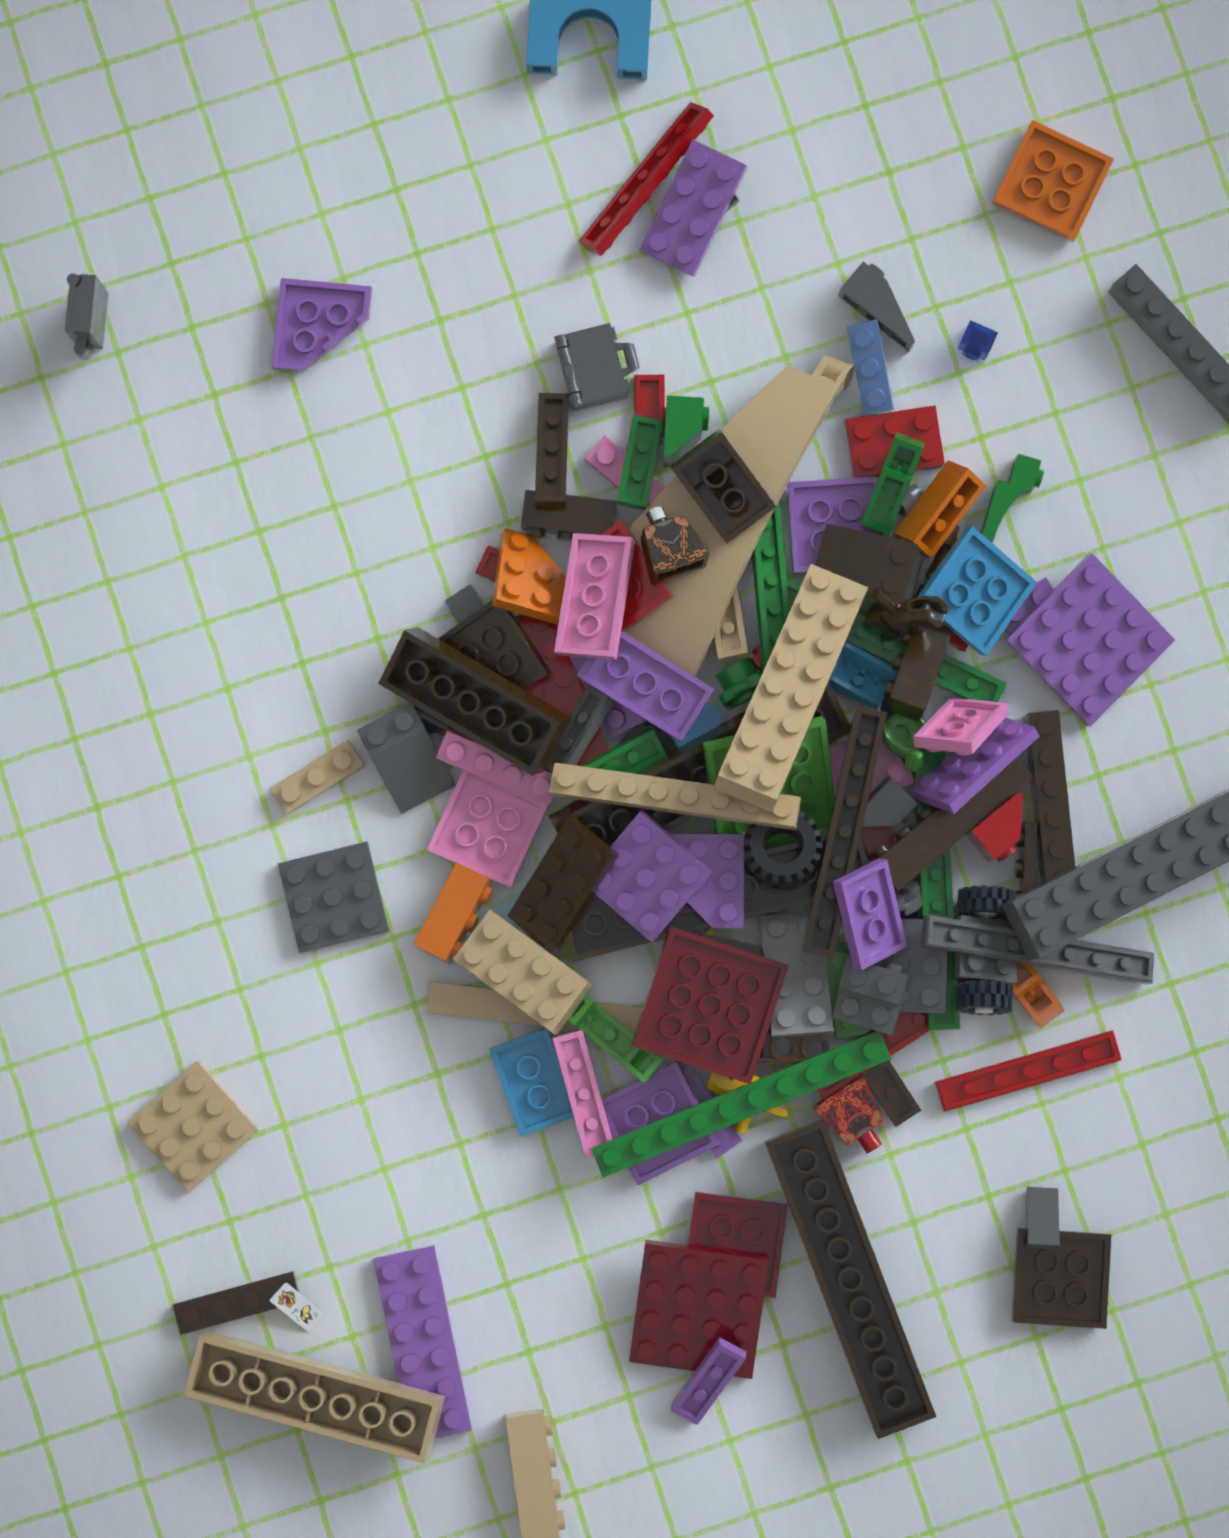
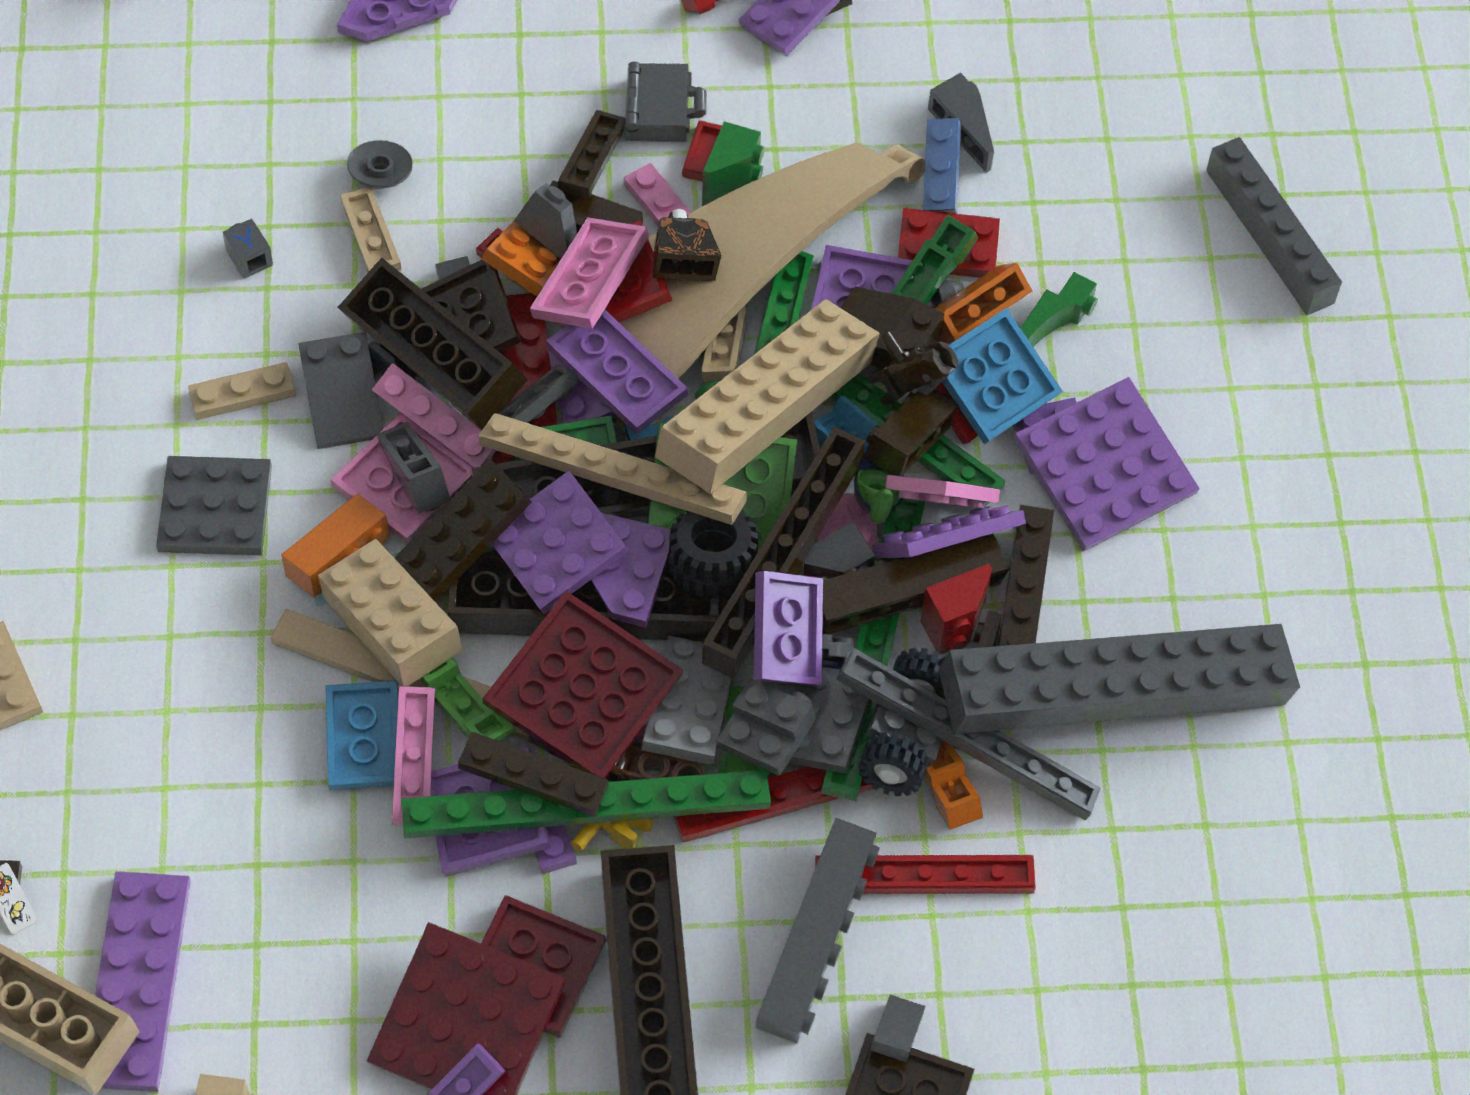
camera: 10 degrees right, 25 degrees down
green plate [616,414,663,510] -> none
dark brown slope [670,429,777,543] -> none
torso [812,1075,883,1154] -> none
dark brown plate [862,1060,922,1127] -> none
clear blue plate [957,320,998,361] -> none
orange plate [992,120,1114,242] -> none
none -> dark grey brick [222,218,273,279]
none -> tan plate [340,187,402,272]
none -> dark grey dish [347,140,413,189]
none -> dark grey slope [376,422,450,514]
none -> dark brown plate [458,732,609,818]
none -> dark grey slope [514,183,577,259]
none -> dark grey brick [755,817,880,1043]

